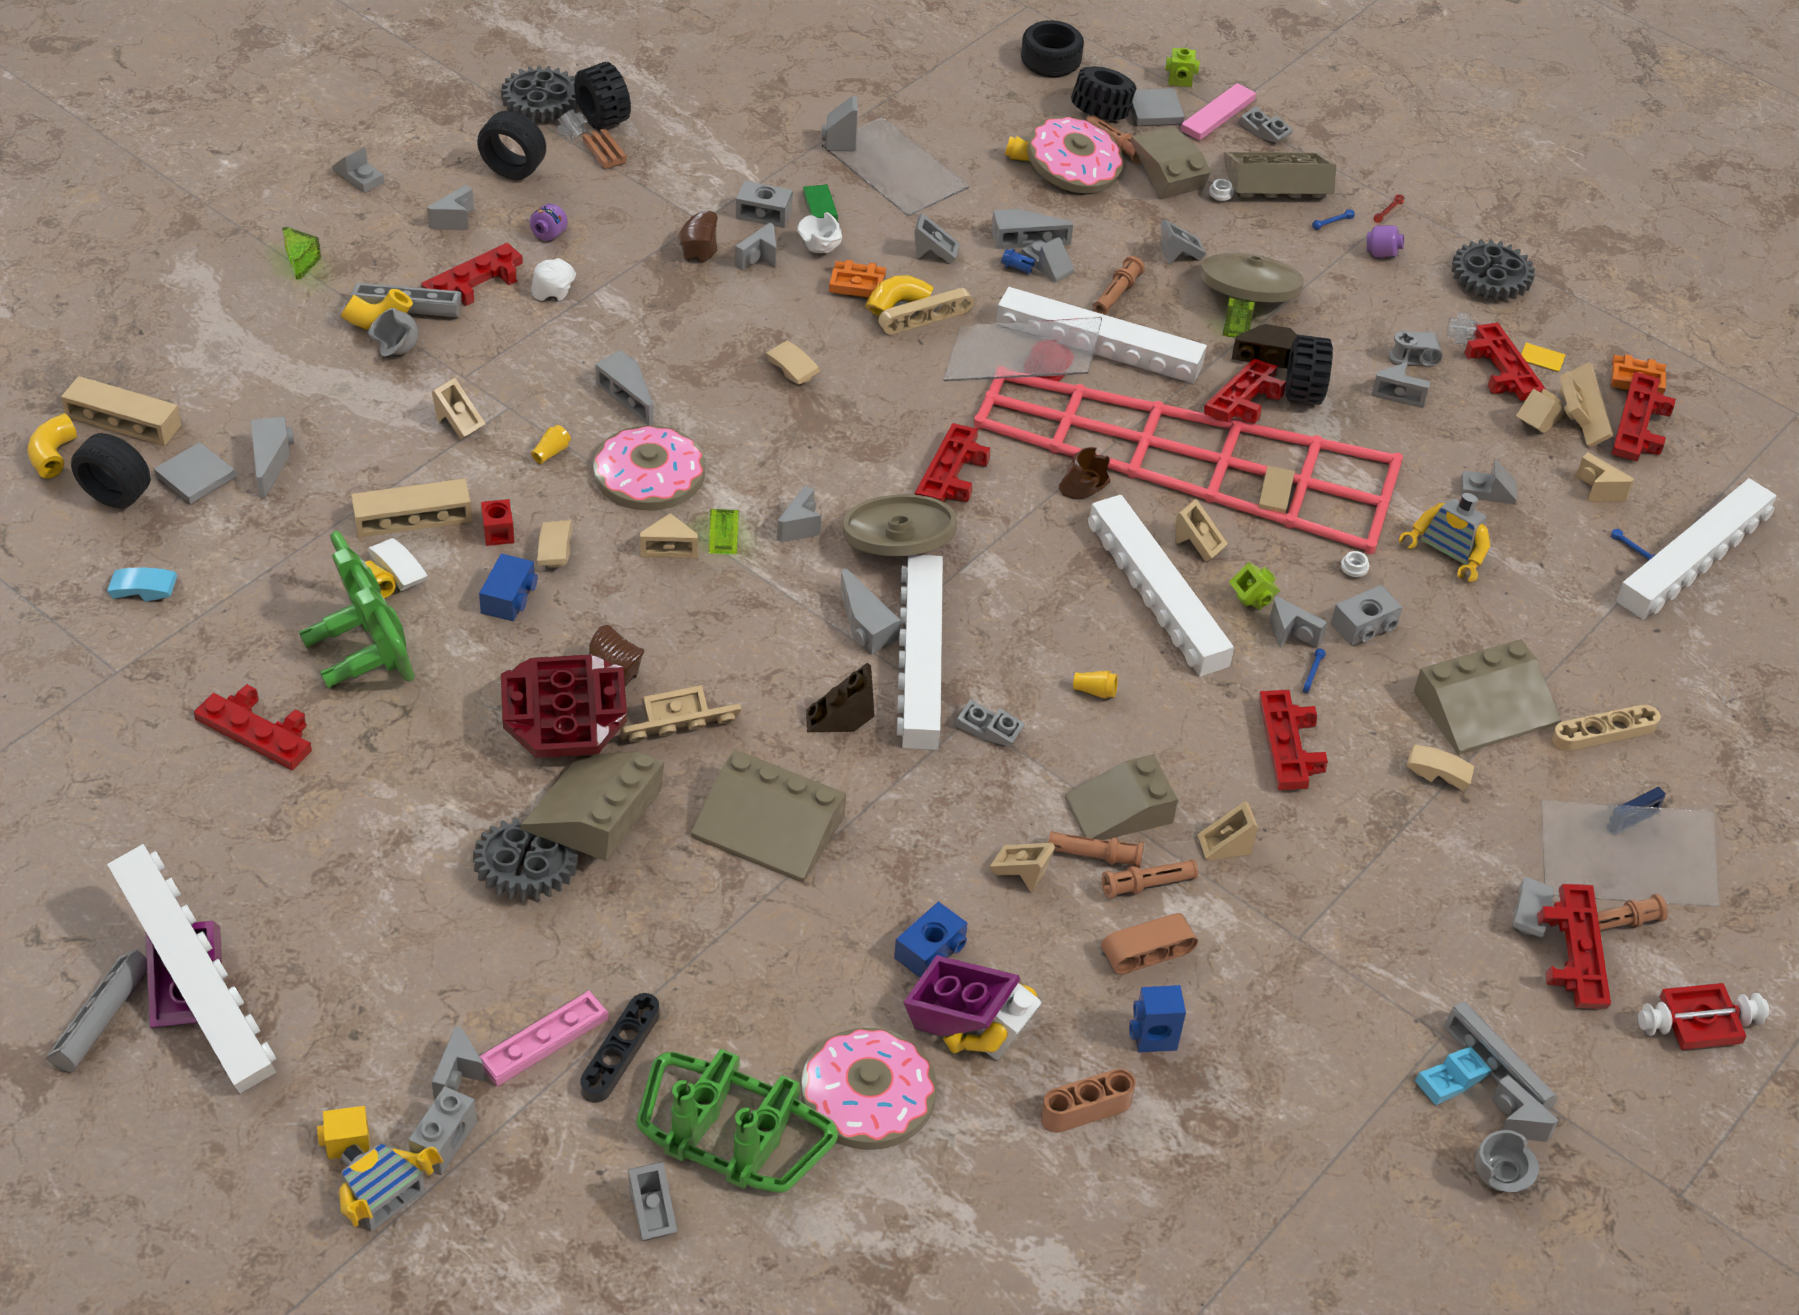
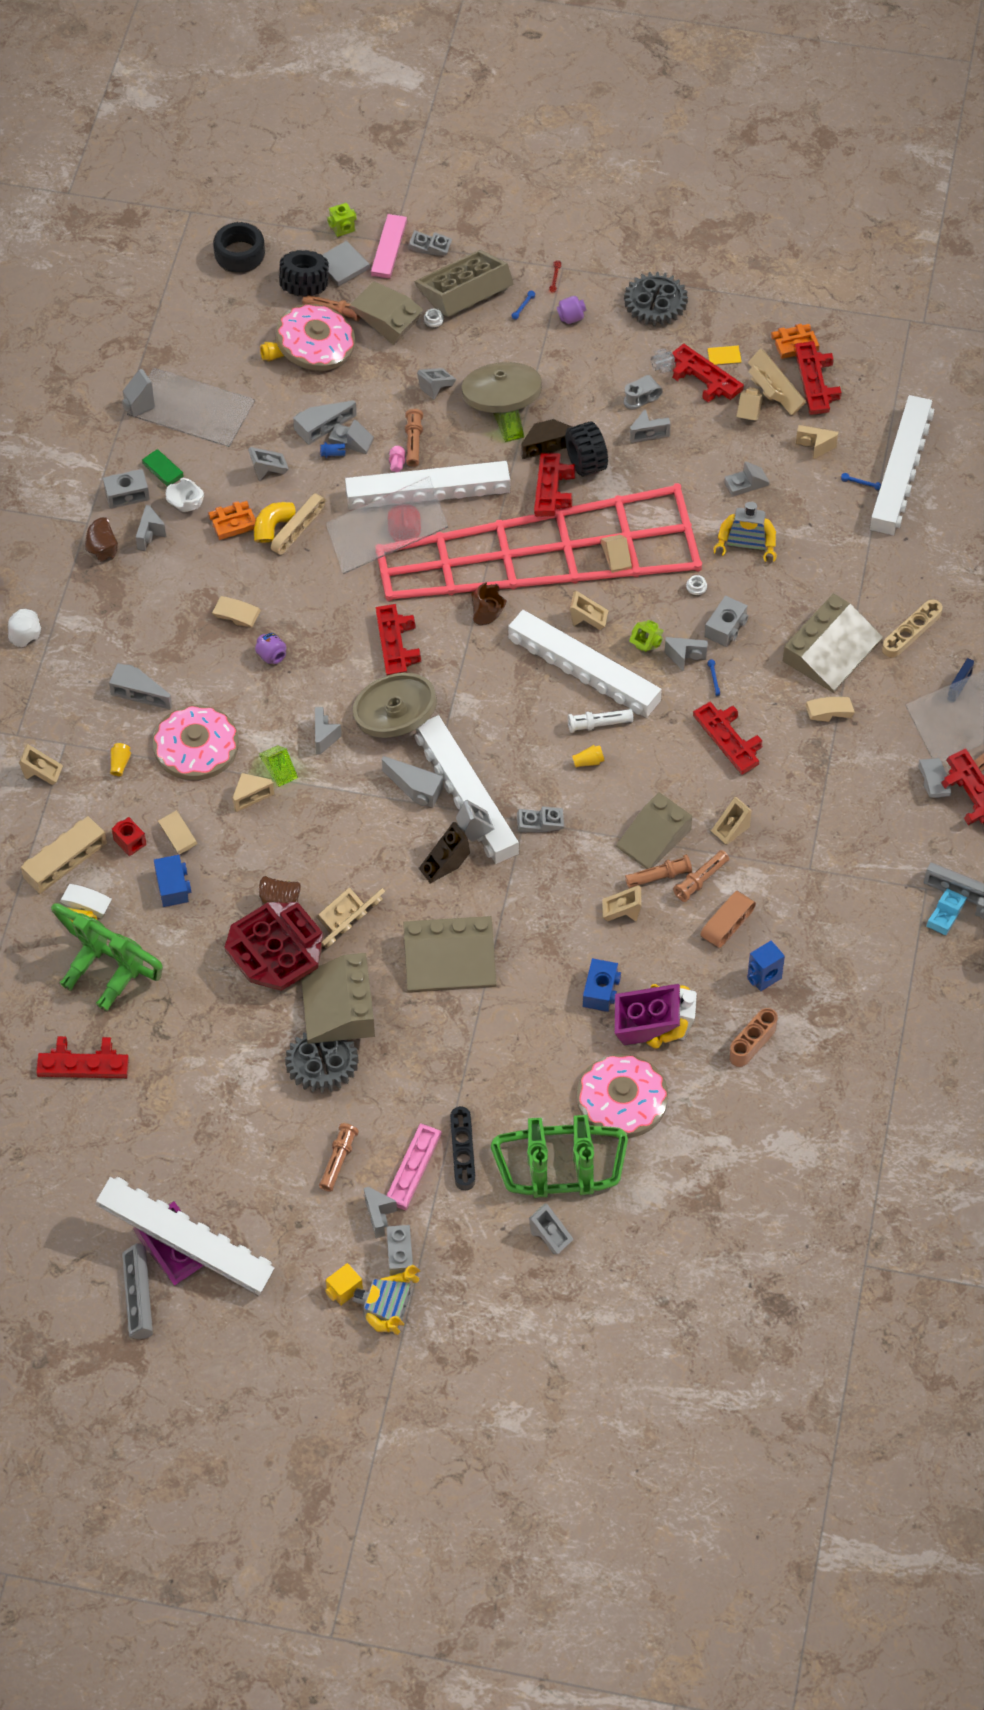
camera: 25 degrees left, 10 degrees up
none -> medium lavender head [255,633,286,664]
none -> nougat pin [319,1123,359,1192]
none -> bright pink axle [389,446,406,473]
none -> light grey slope [456,800,494,842]
none -> white pin [568,709,633,733]

